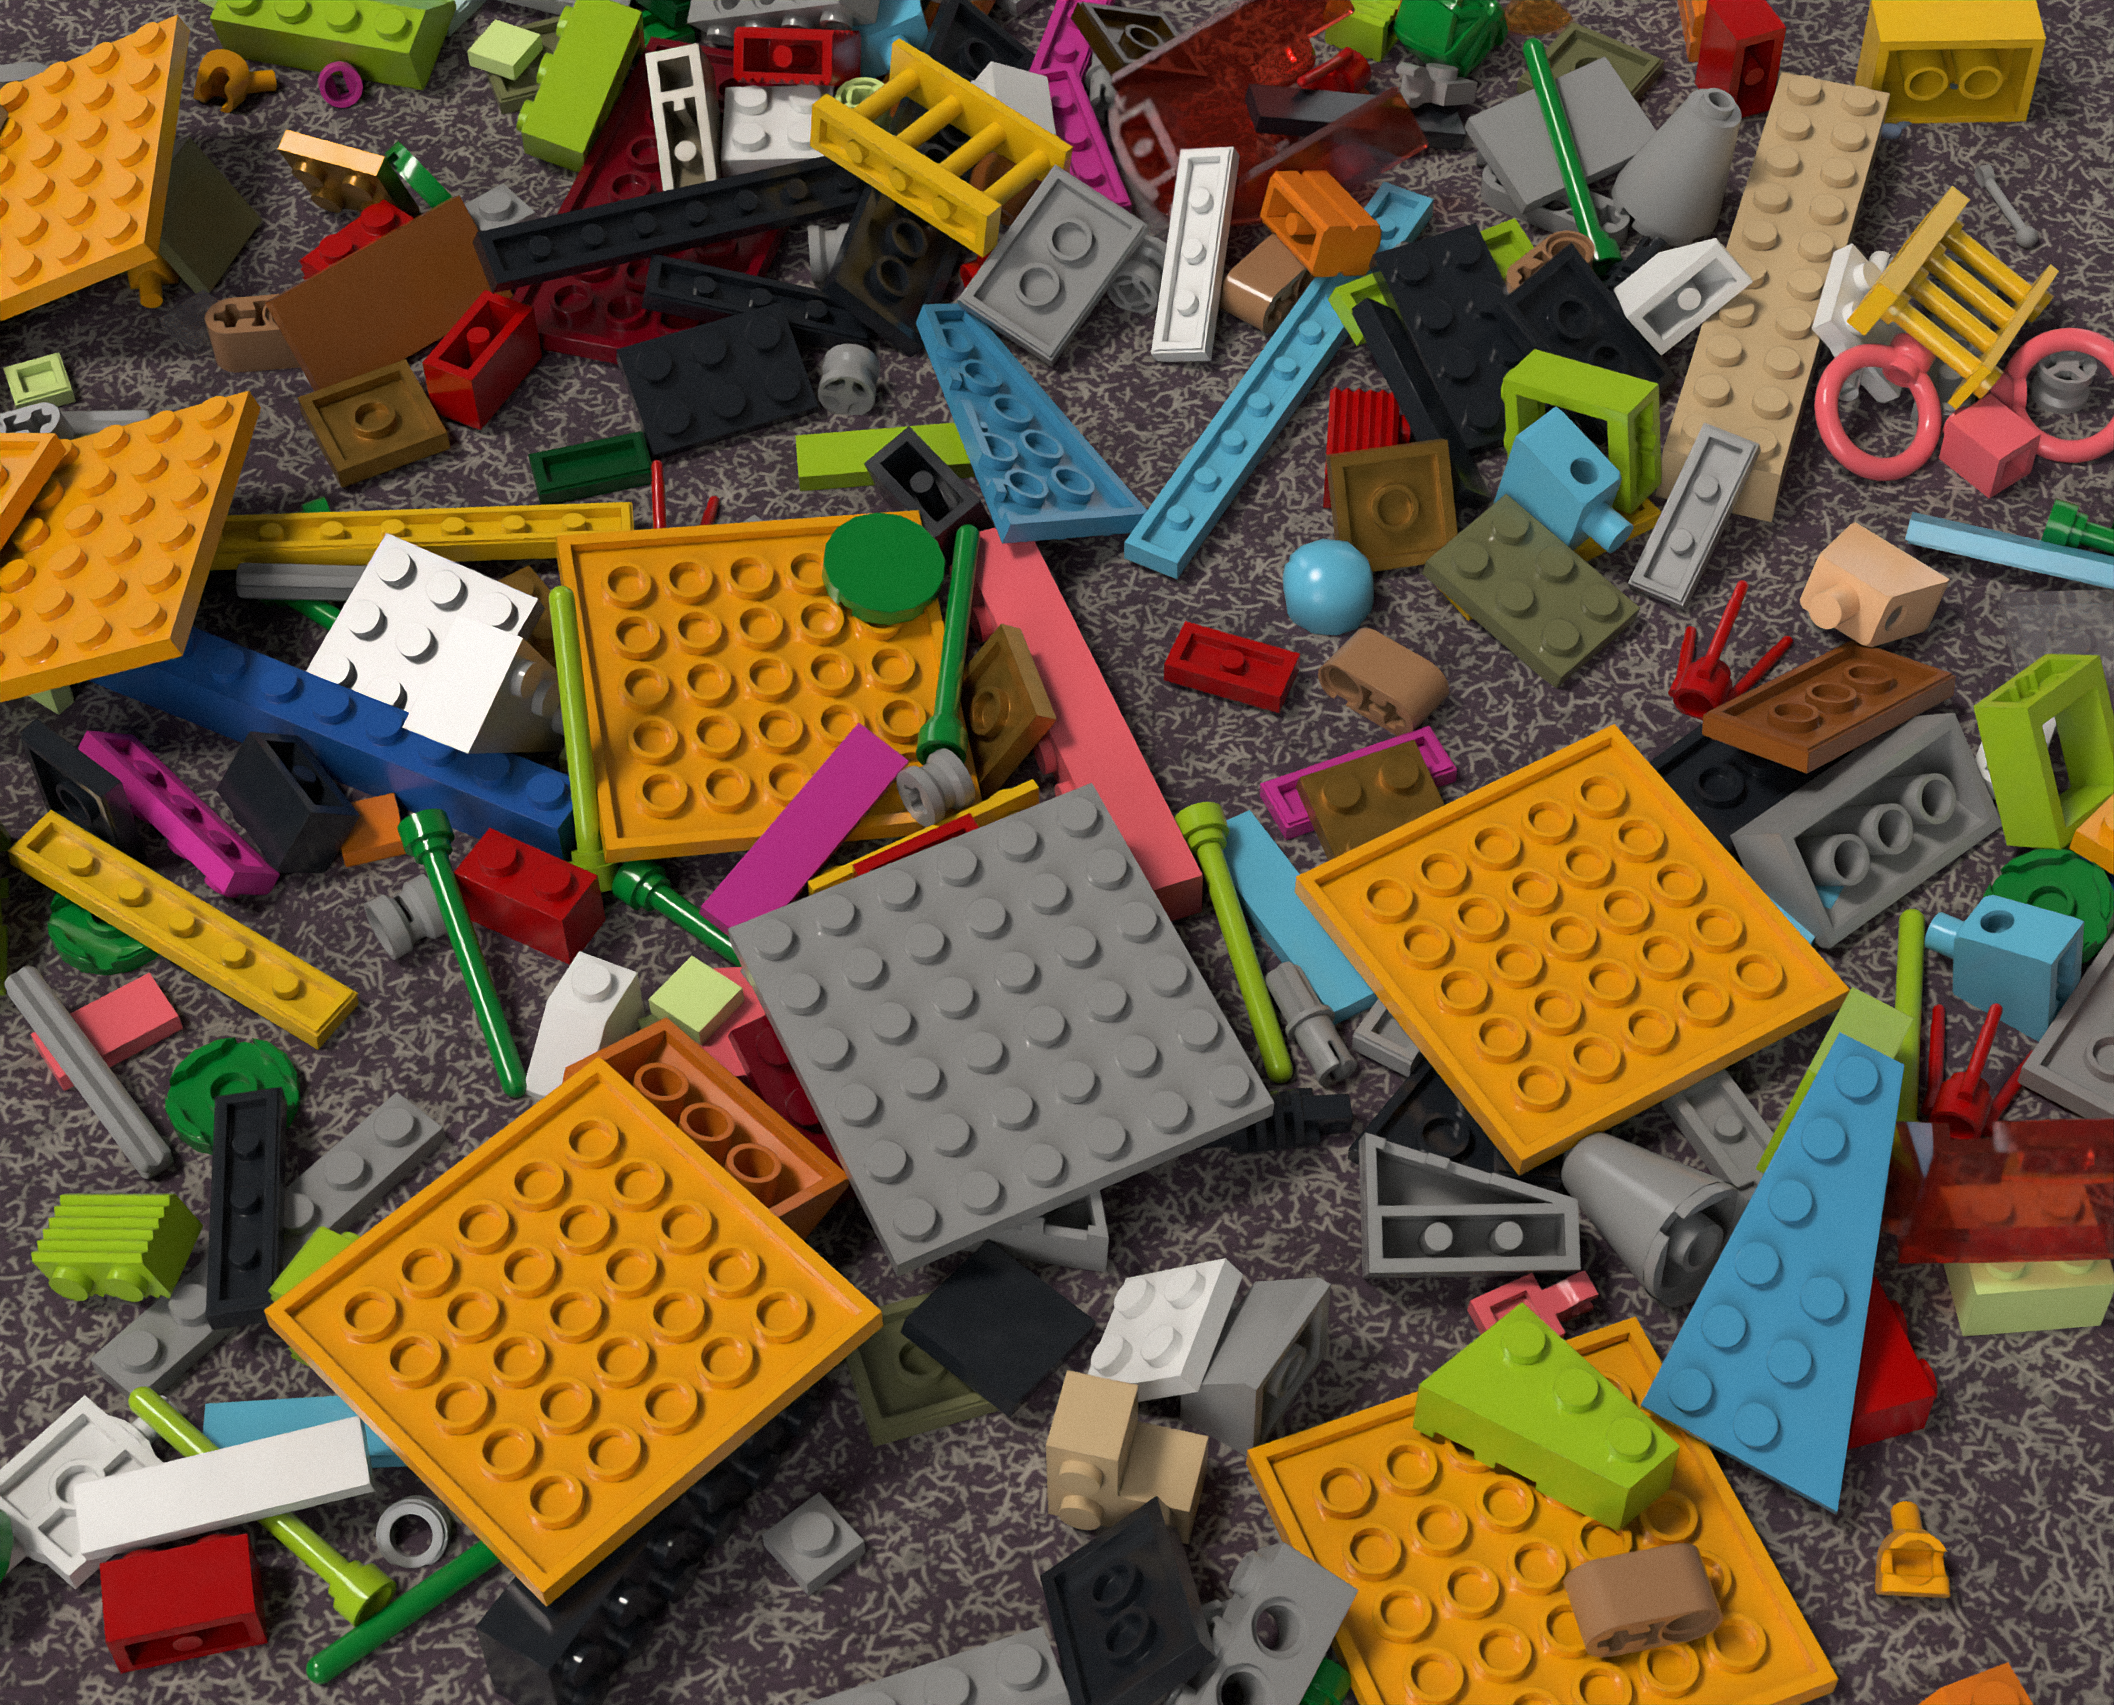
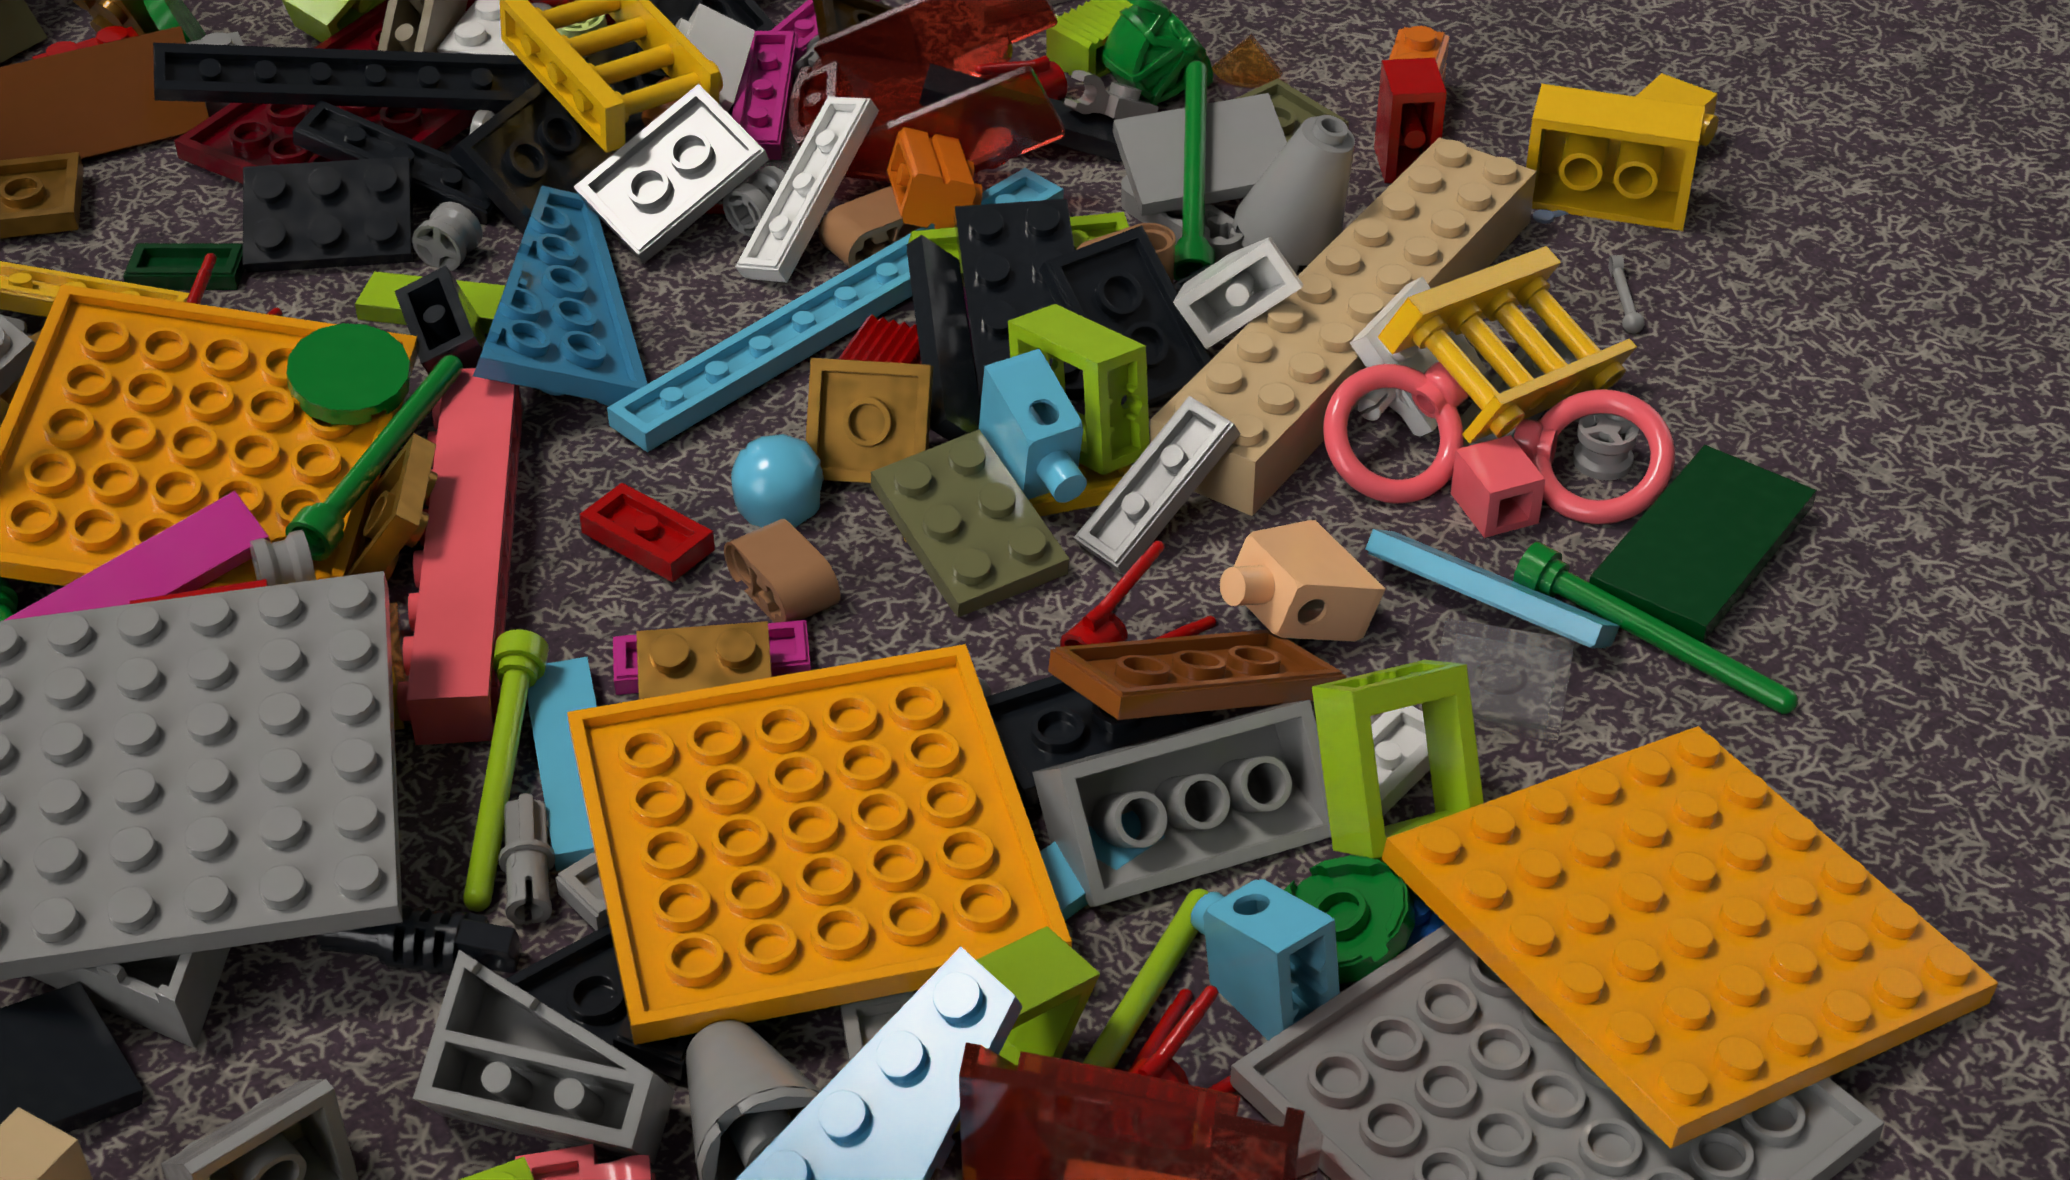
camera: 15 degrees right, 10 degrees down
red brick [422,290,542,430] -> none
white plate [1088,1258,1243,1402] -> none

